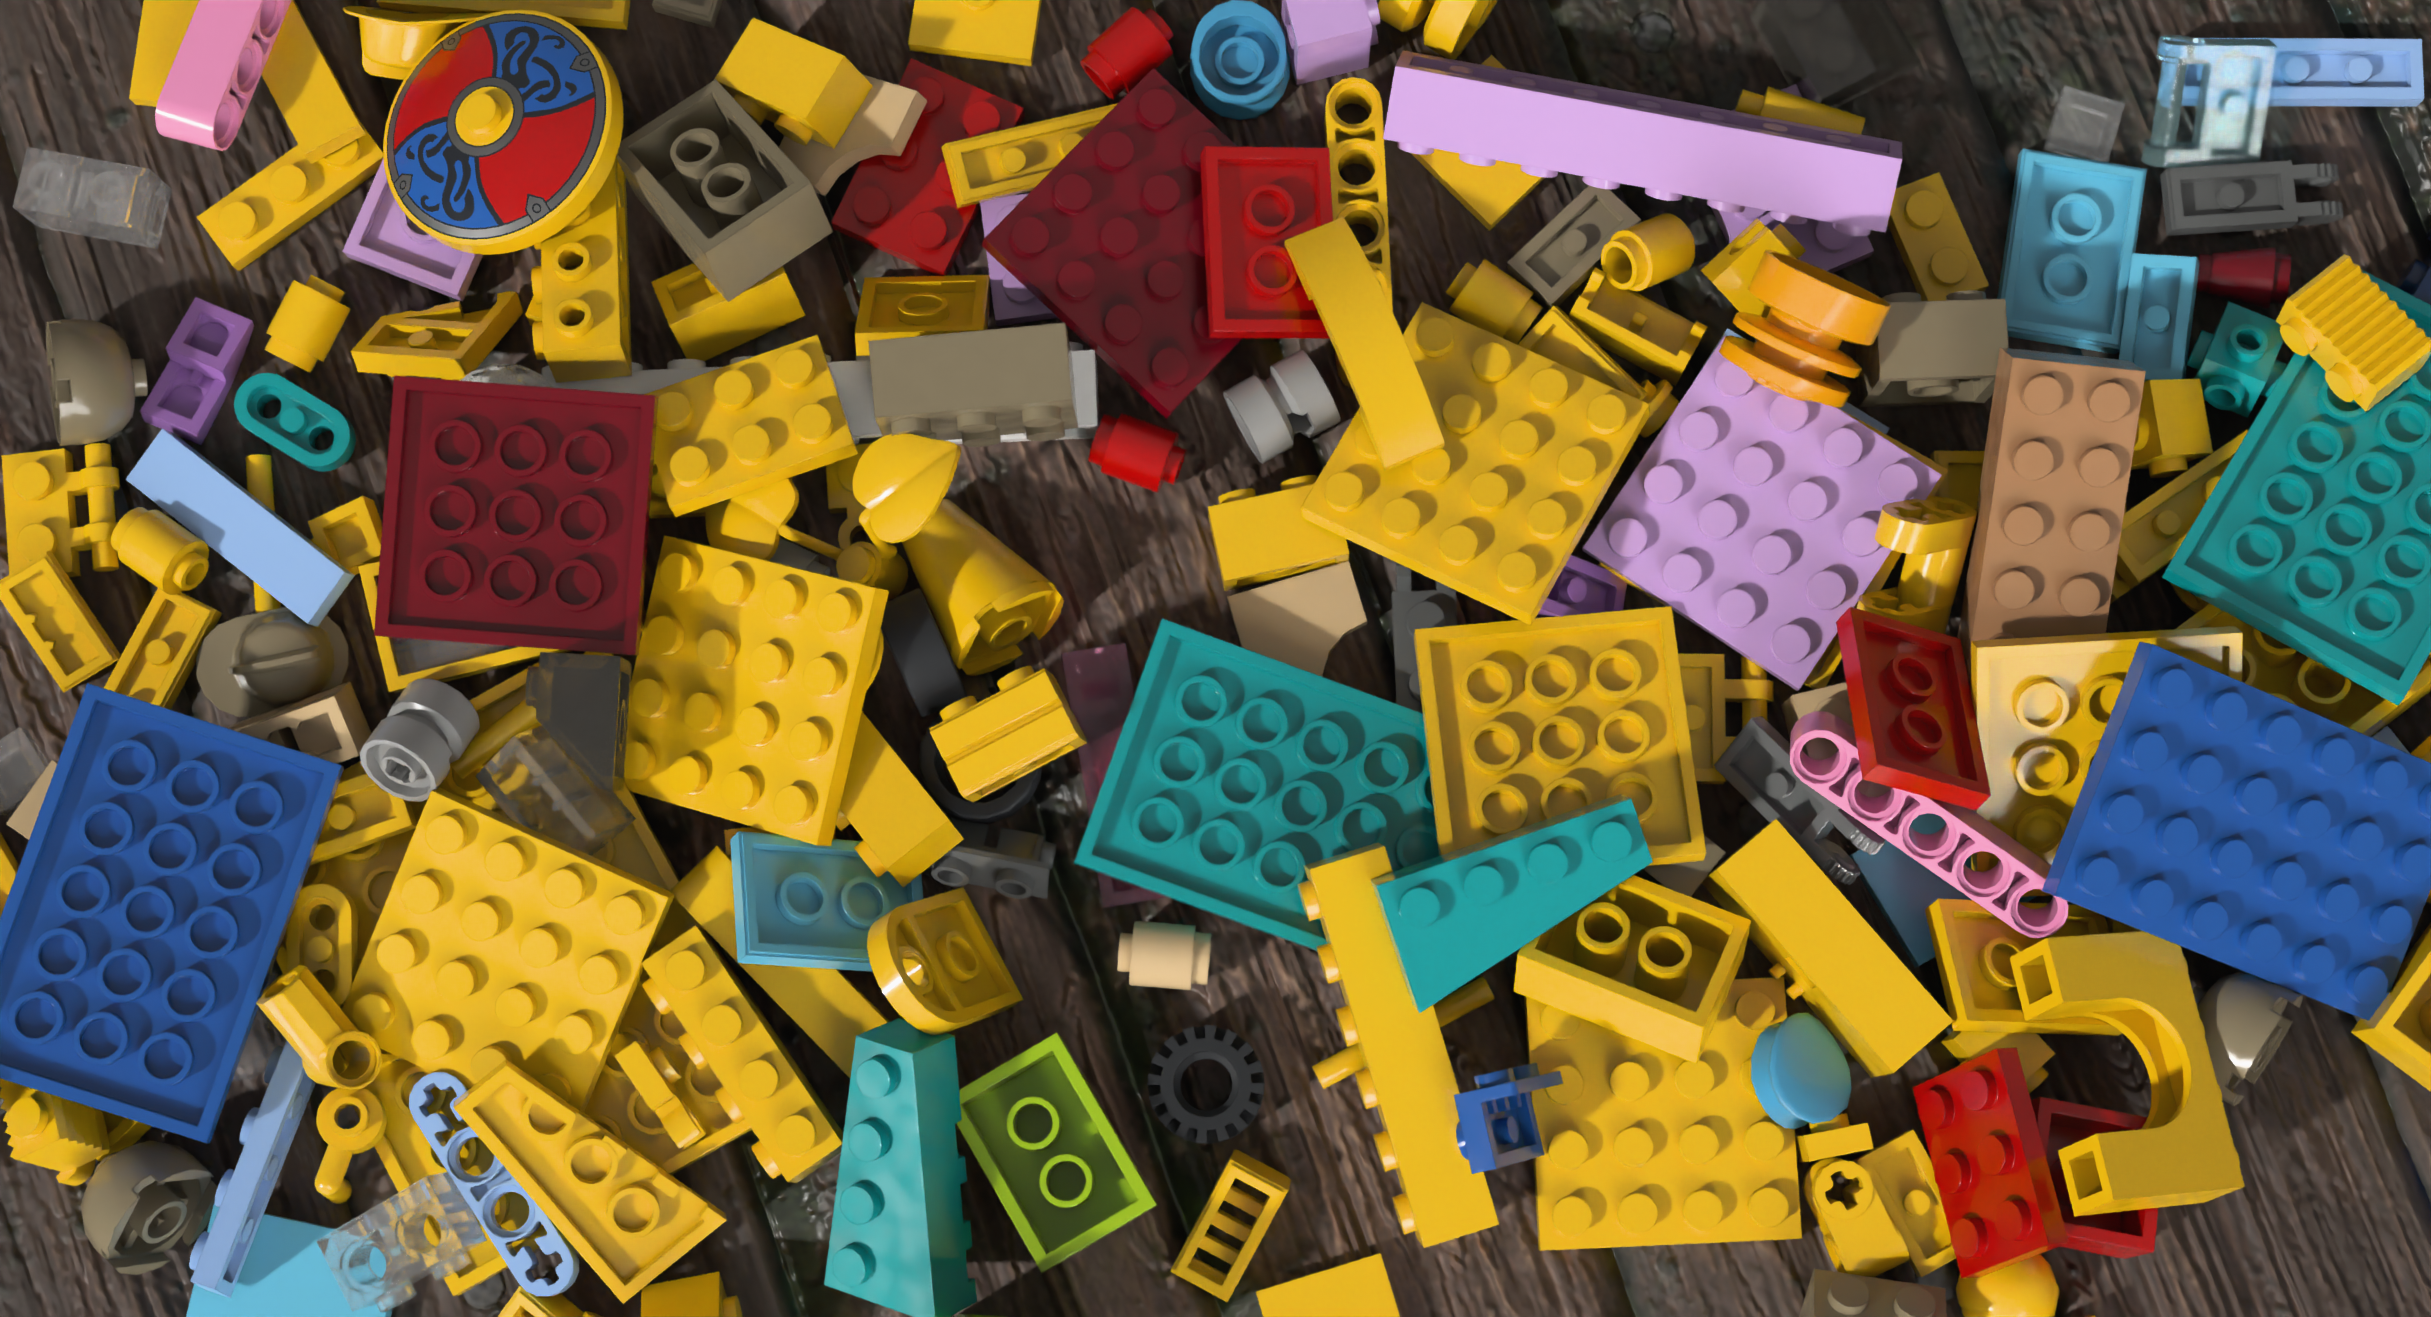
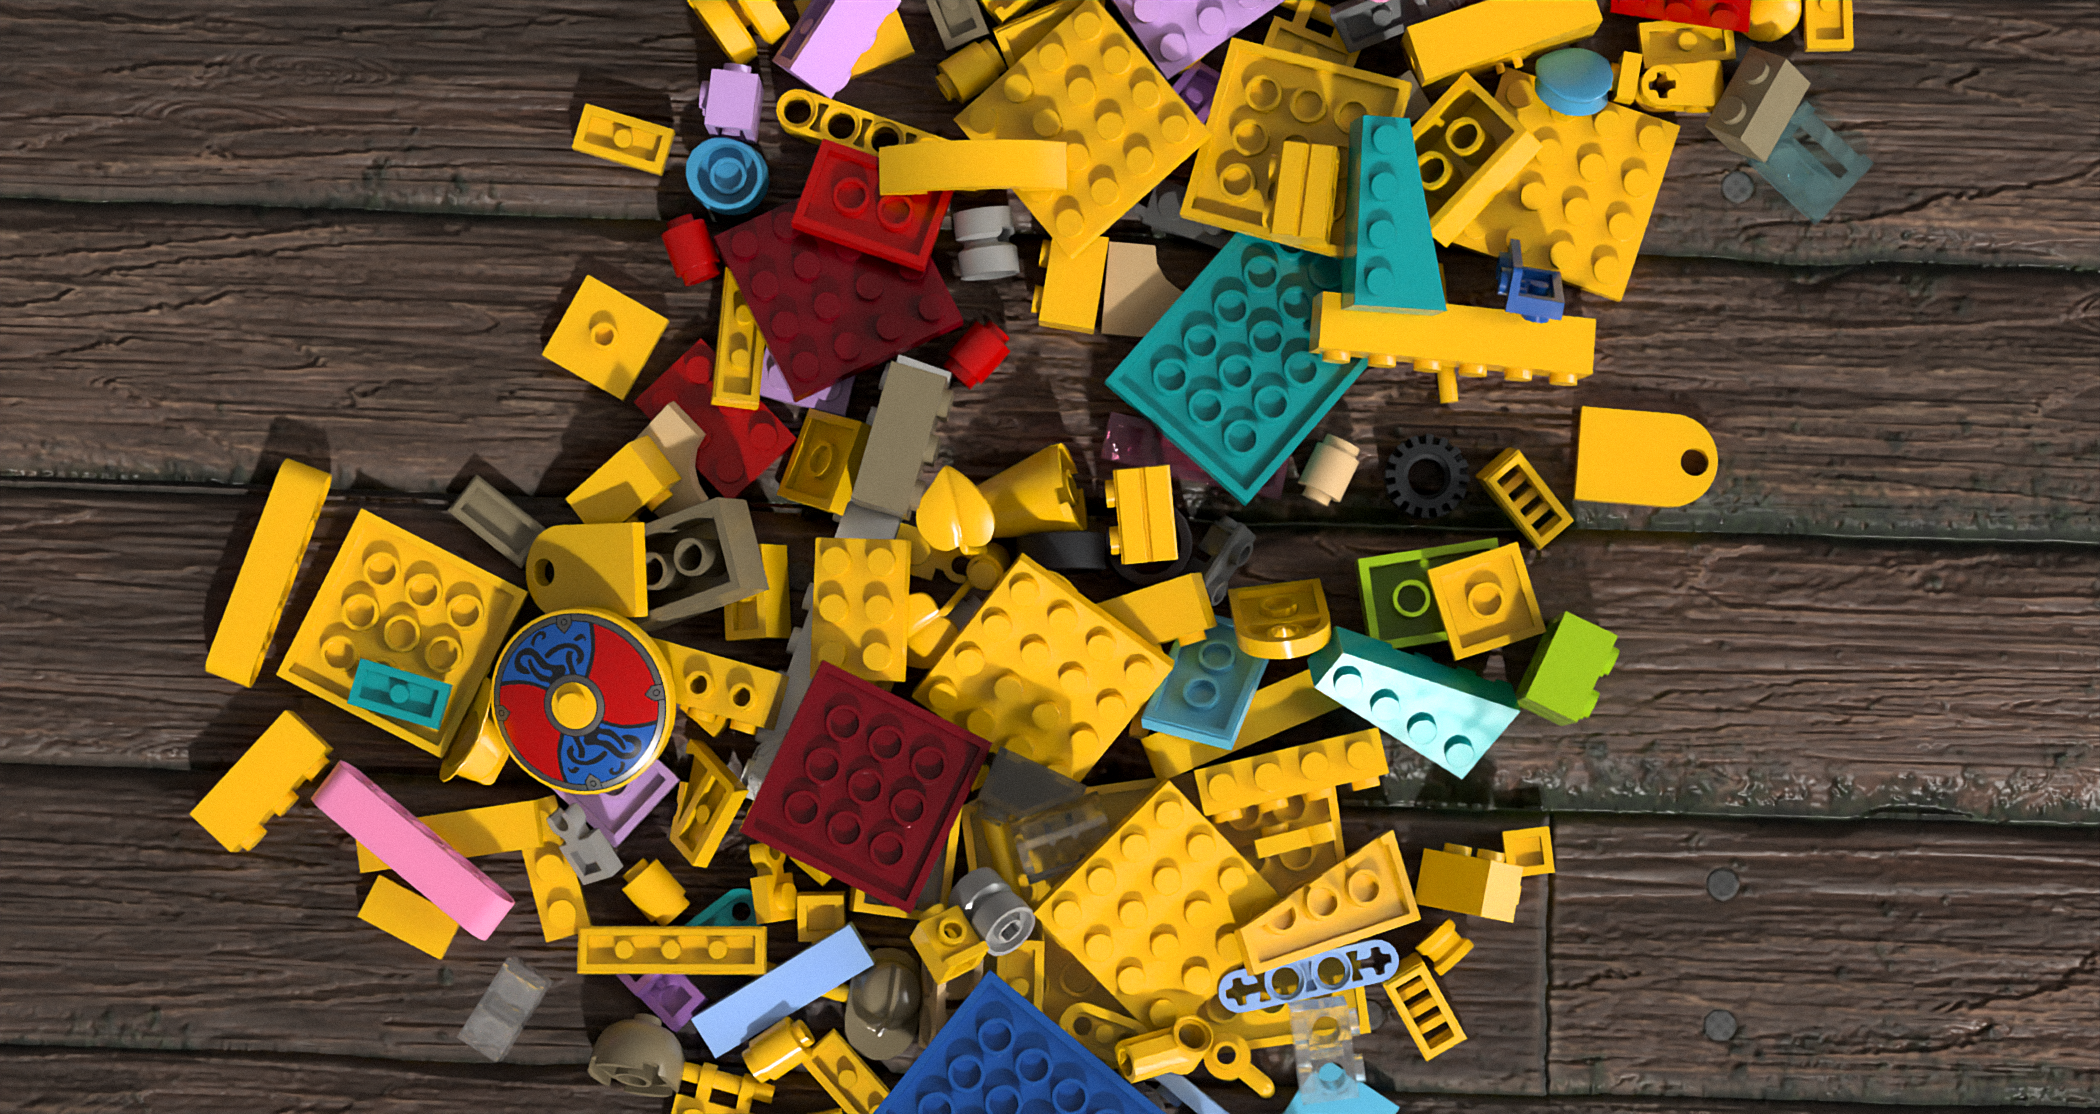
camera: 70 degrees left, 5 degrees up
none -> yellow tile [526,522,648,617]
none -> light grey plate [546,802,623,885]
none -> yellow tile [577,926,767,975]
none -> yellow plate [749,843,798,925]
none -> yellow brick [910,903,989,986]
none -> yellow brick [1262,141,1341,248]
none -> yellow plate [1426,542,1546,661]

